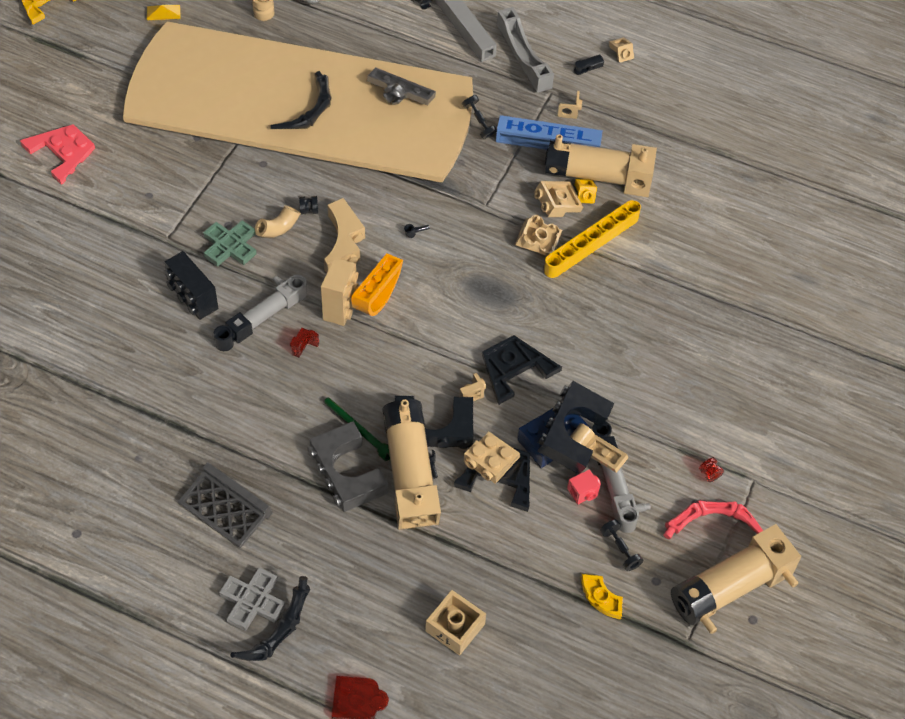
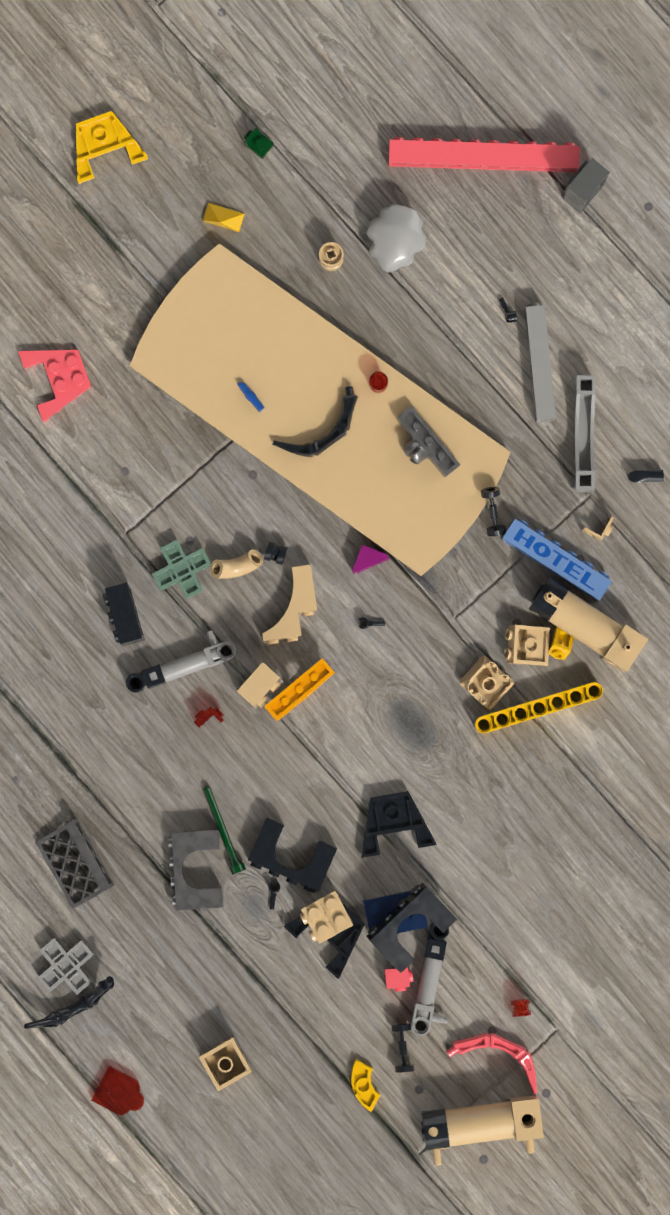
camera: 25 degrees right, 30 degrees up
tan piece [382,399,441,530] -> none
tan bracket [460,373,486,401] -> none
tan plate [570,423,628,473] -> none
none -> blue piece [237,383,265,412]
none -> magenta slope [352,545,389,575]
none -> clear red wheel [369,372,388,393]

